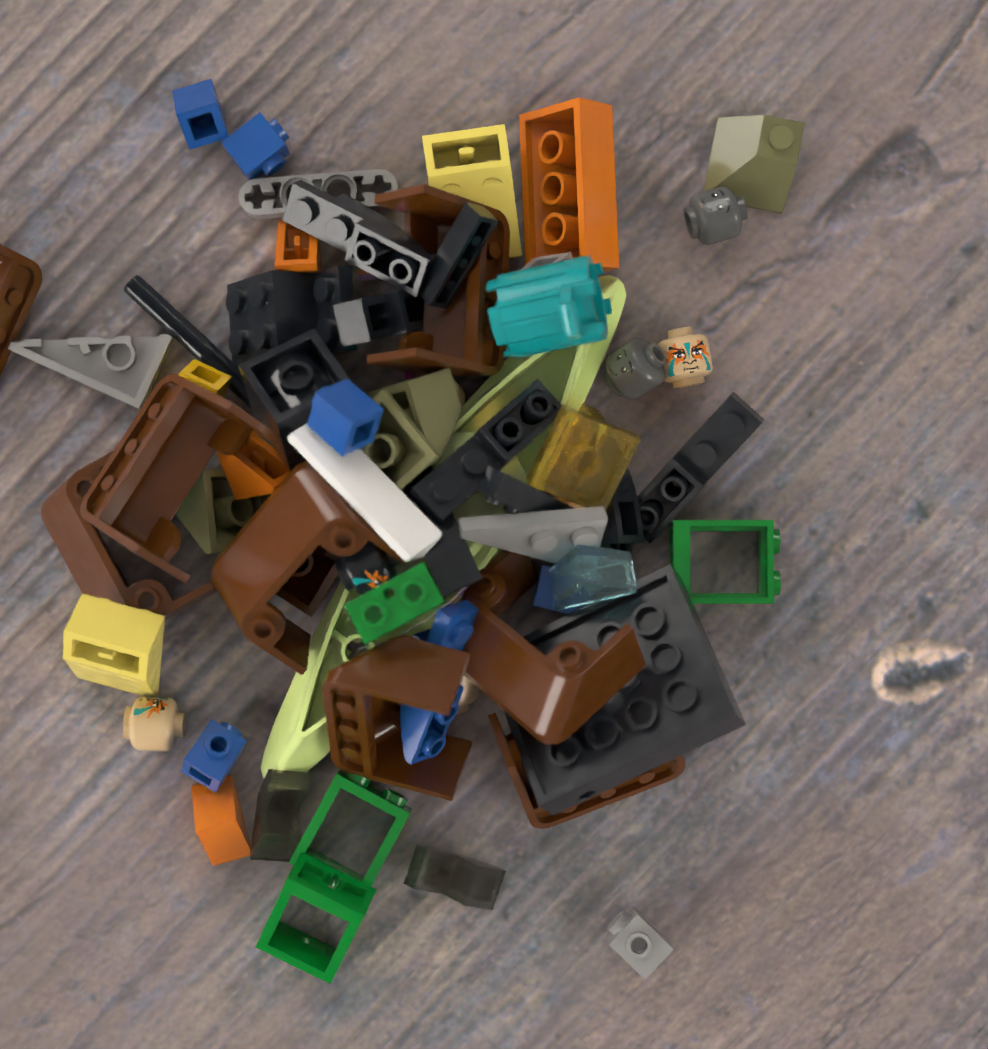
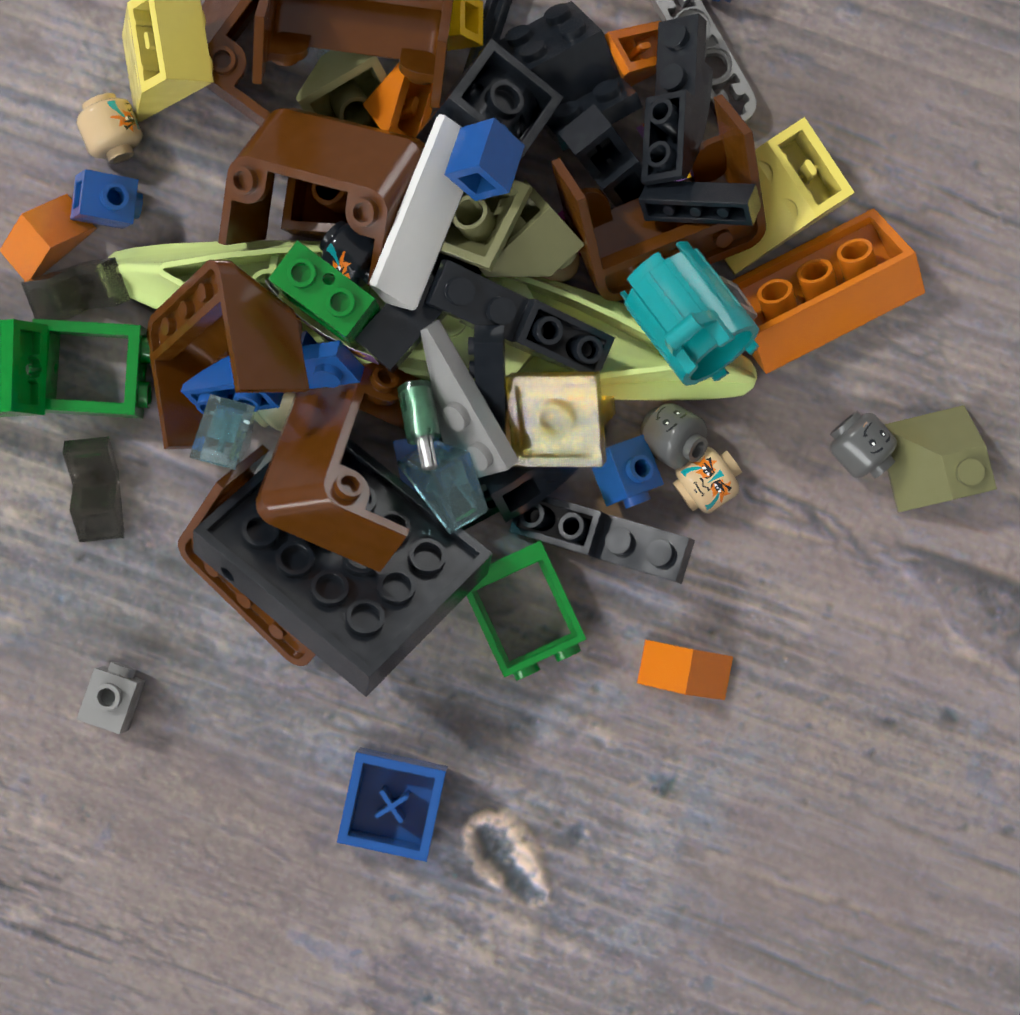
camera: 75 degrees right, 0 degrees up
none -> clear light blue slope [189,394,255,470]
none -> blue brick [337,747,448,862]
none -> clear green piece [397,380,441,471]
none -> blue brick [587,434,664,509]
none -> orange slope [637,639,733,700]

